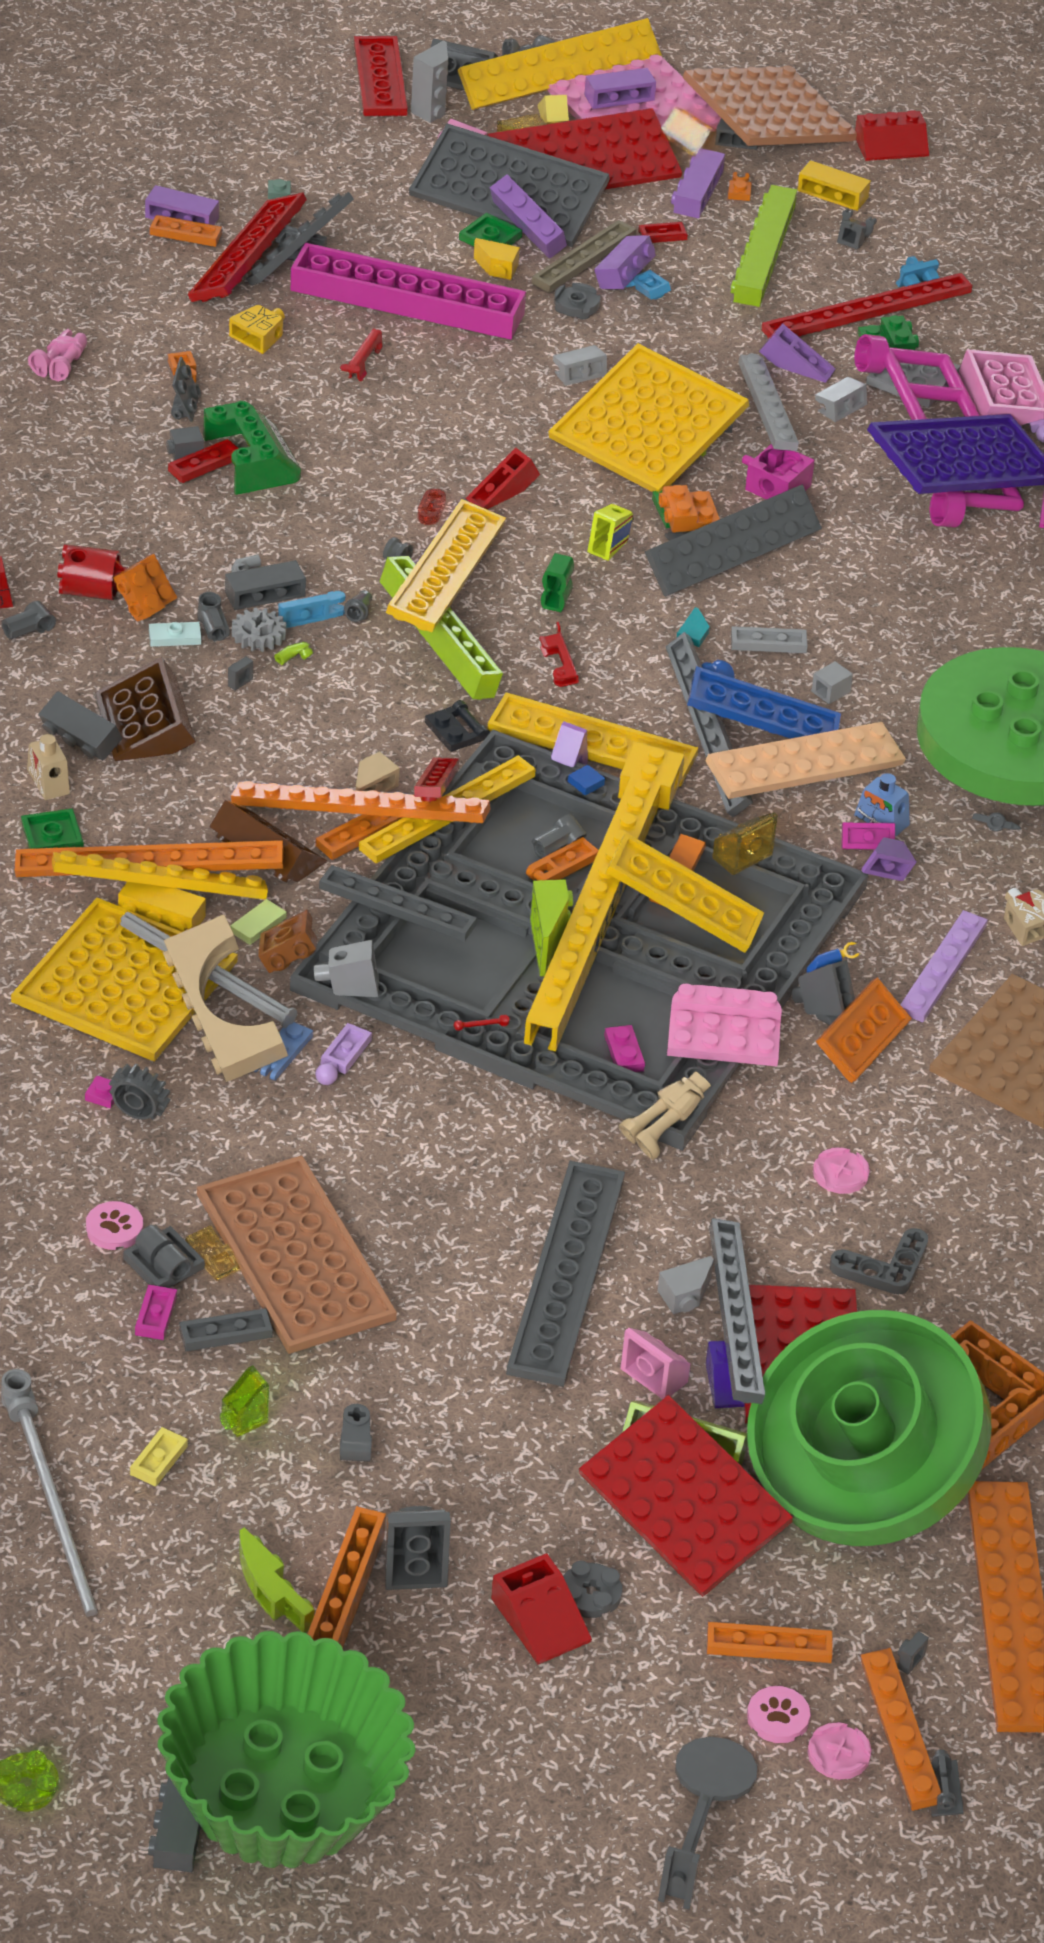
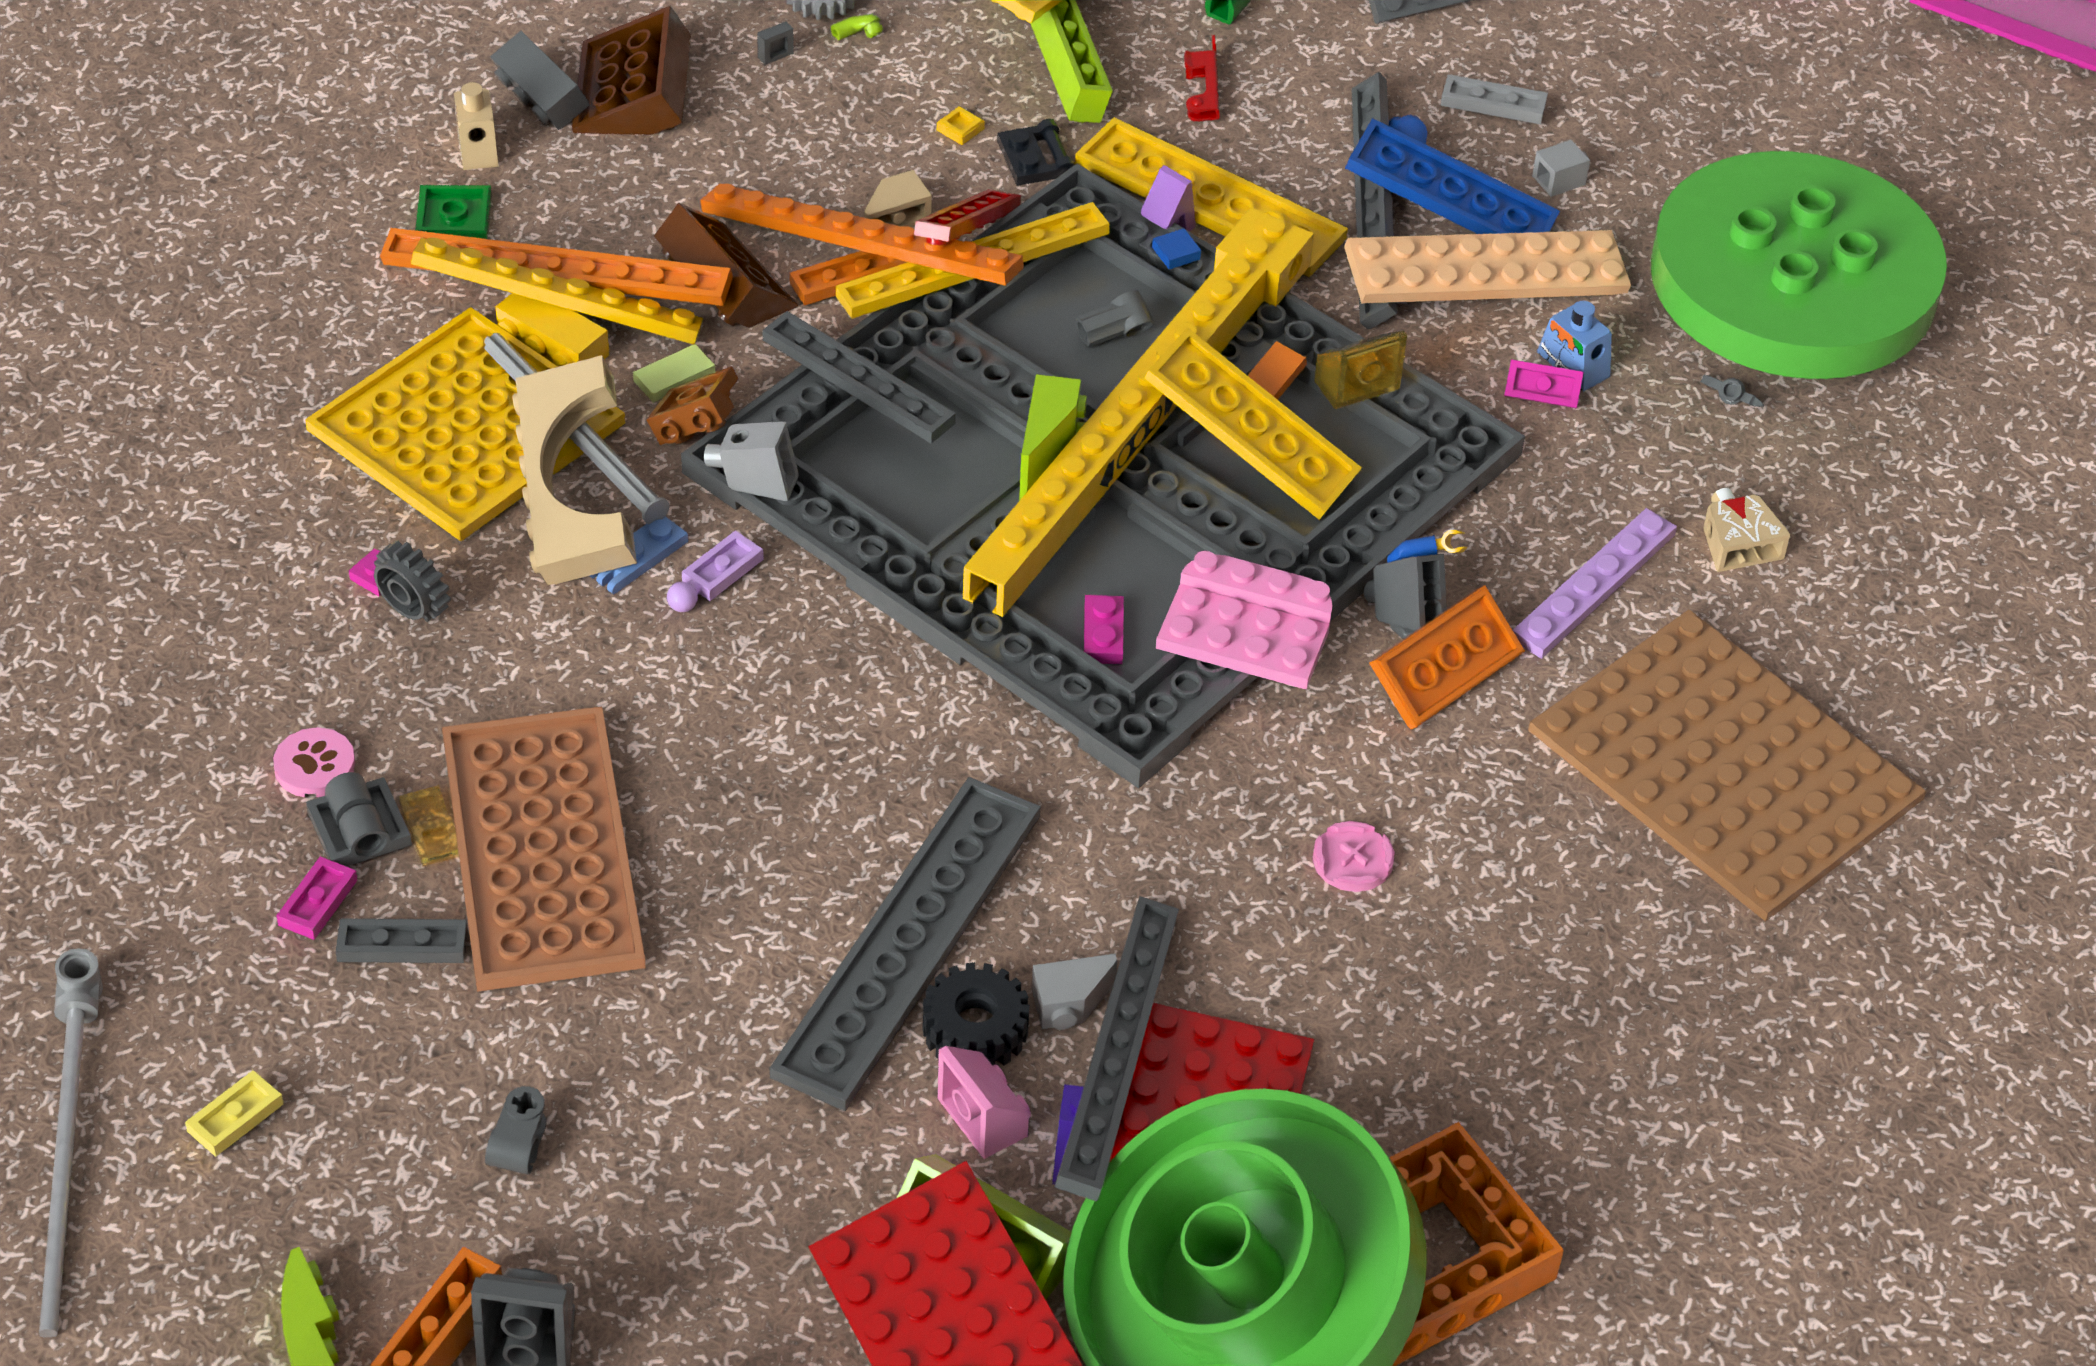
camera: 15 degrees right, 5 degrees up
clear neon green slope [220,1365,269,1437] -> none
red hinge [453,1015,510,1031] -> none
orange plate [526,837,599,881] -> none
tan piece [618,1072,711,1160] -> none
teal tile [676,607,710,647] -> none
dark grey beam [830,1228,928,1295] -> none
medium lavender slope [861,837,916,881] -> none
none -> black tyre [923,962,1030,1066]
none -> yellow tile [936,106,985,145]

